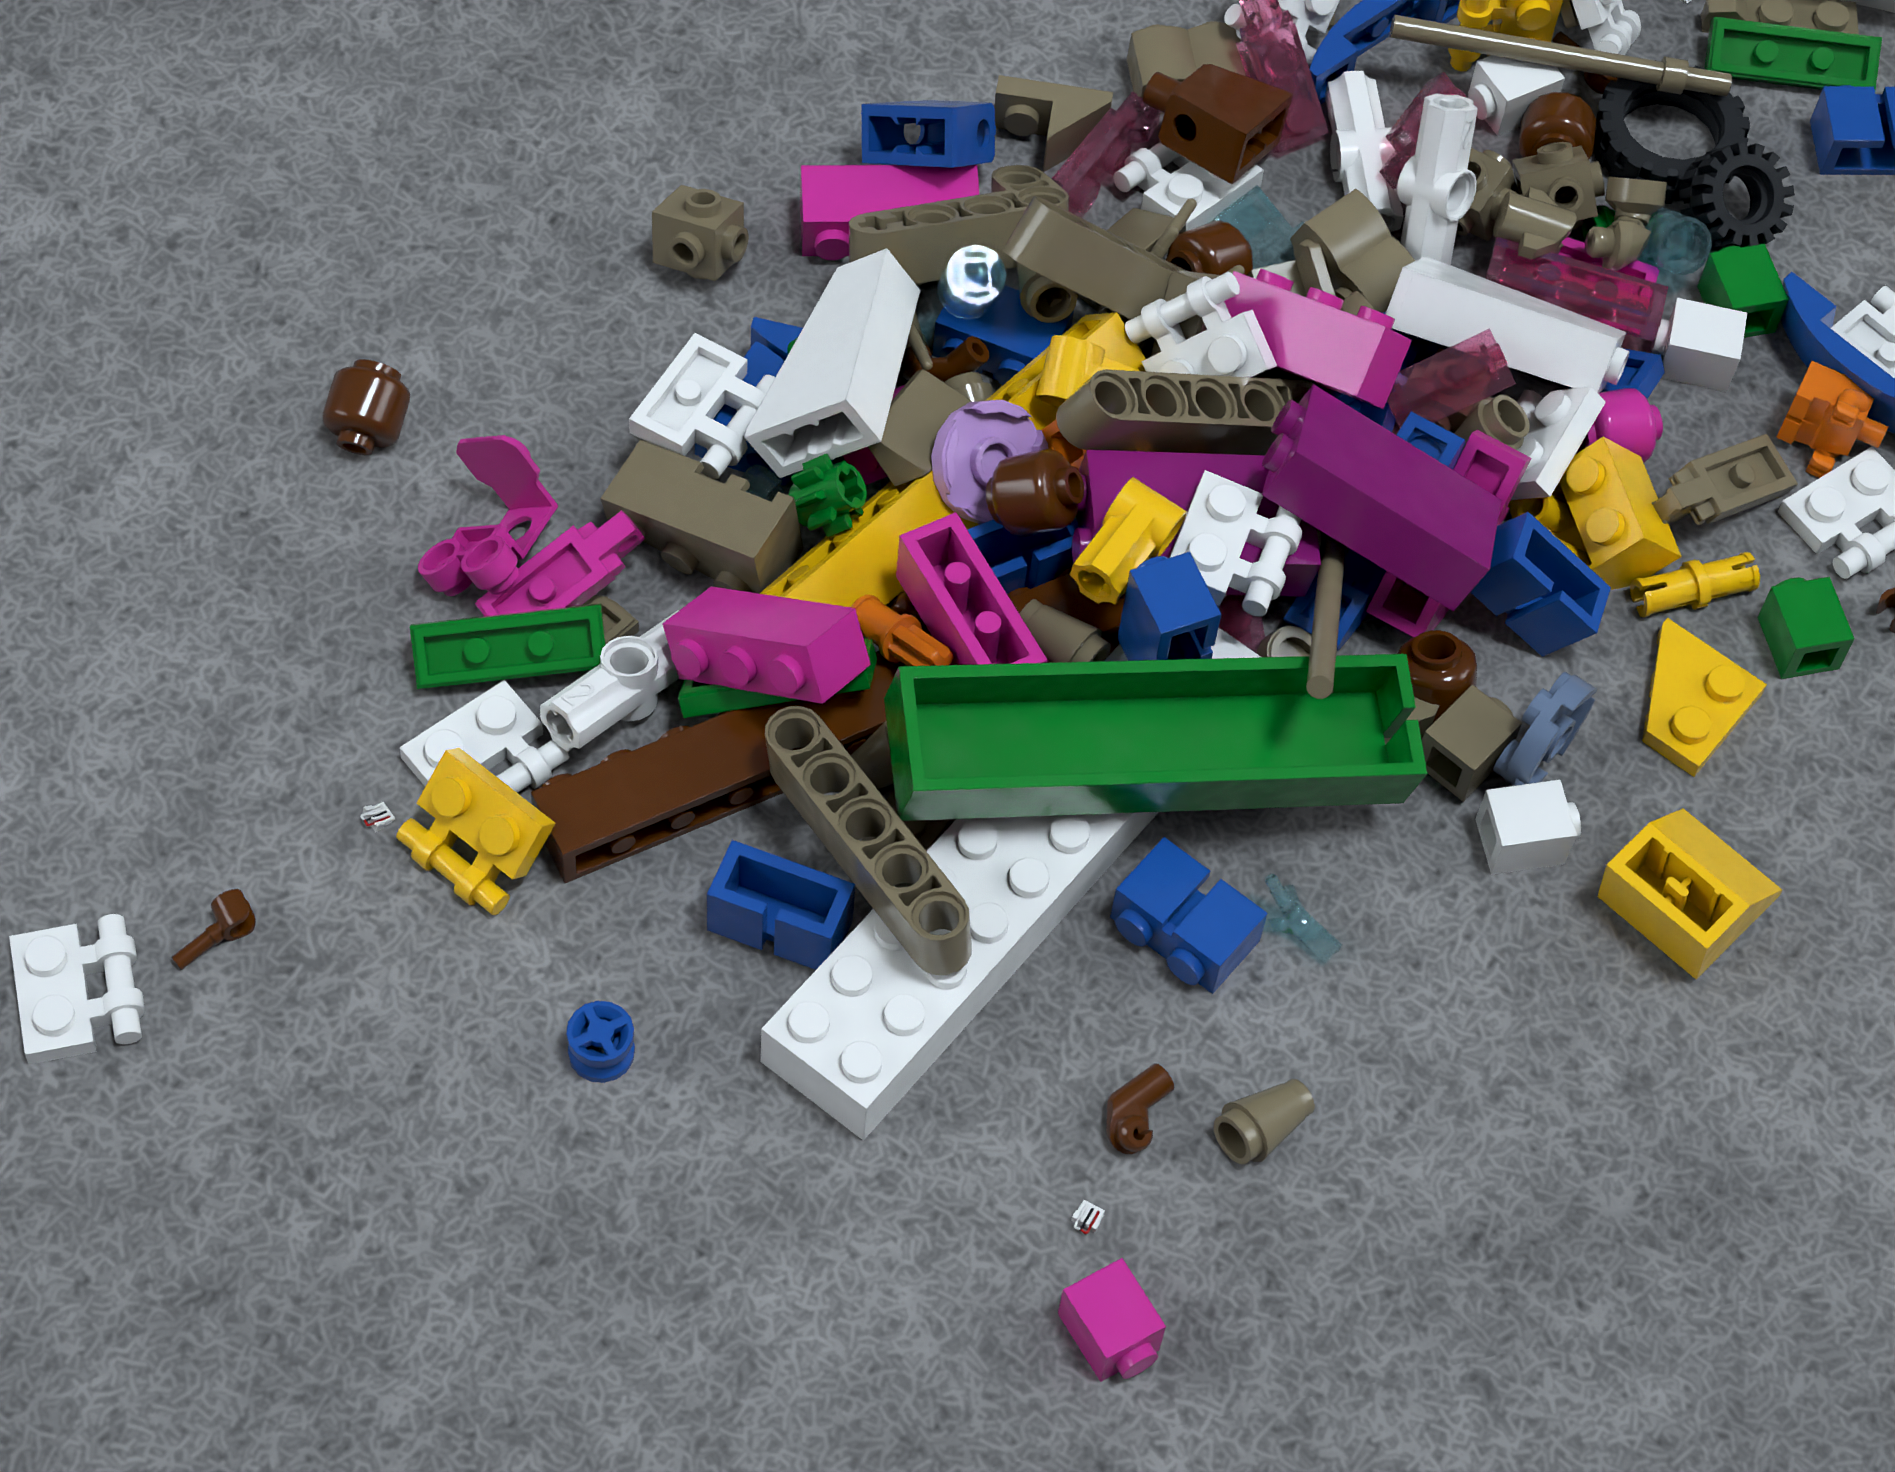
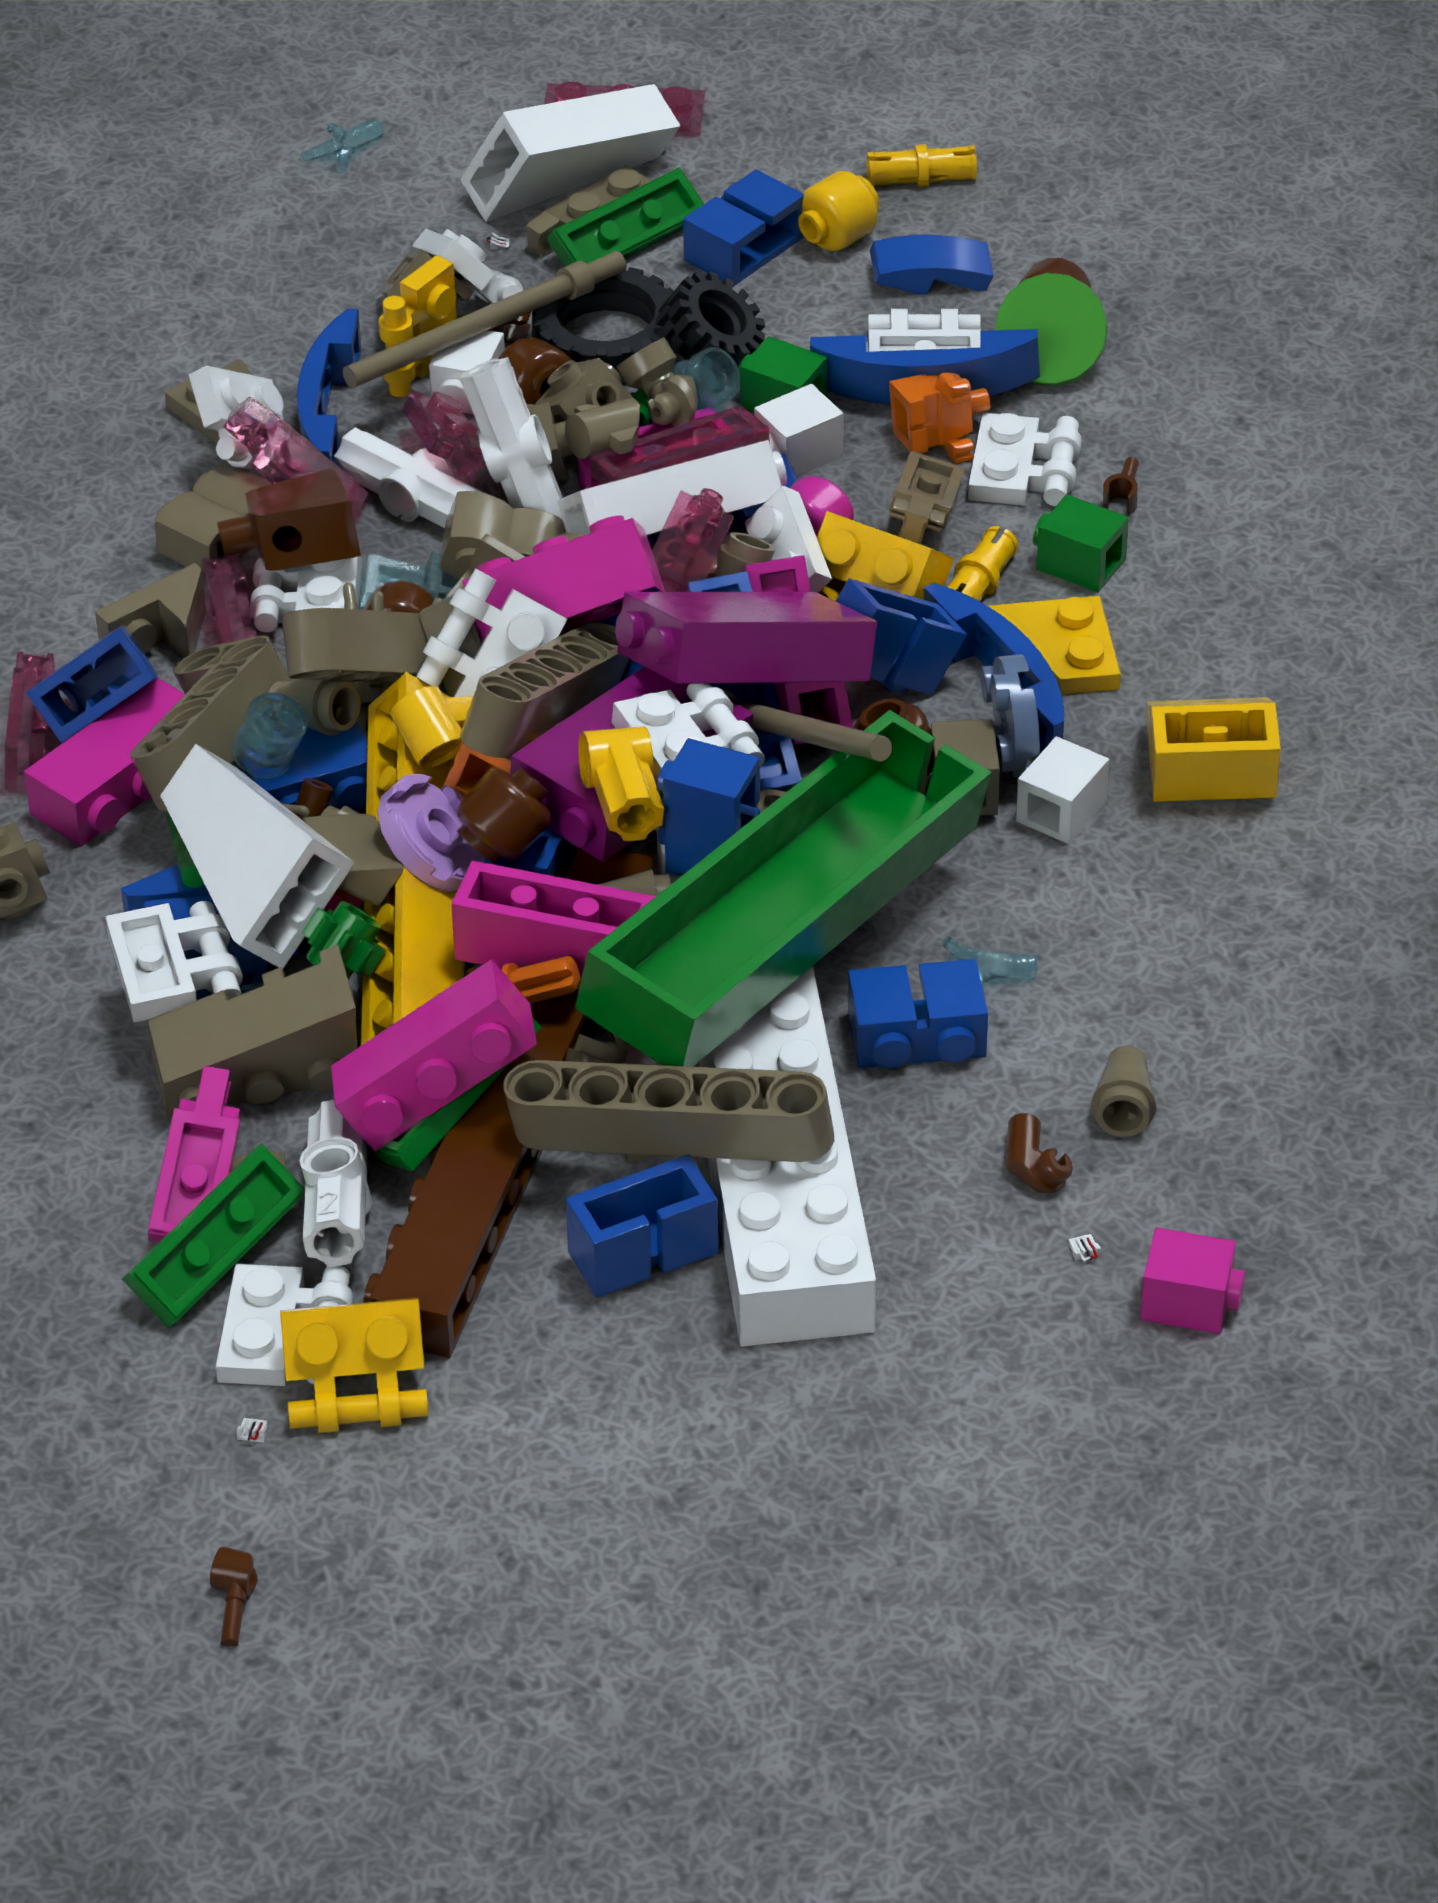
camera: 40 degrees left, 15 degrees down
white plate [9,914,145,1064] -> none
dark pink piece [418,435,558,596] -> none
blue wheel [566,1001,635,1083] -> none
none -> clear pink hinge [5,652,55,793]
none -> blue slope [924,583,1064,755]

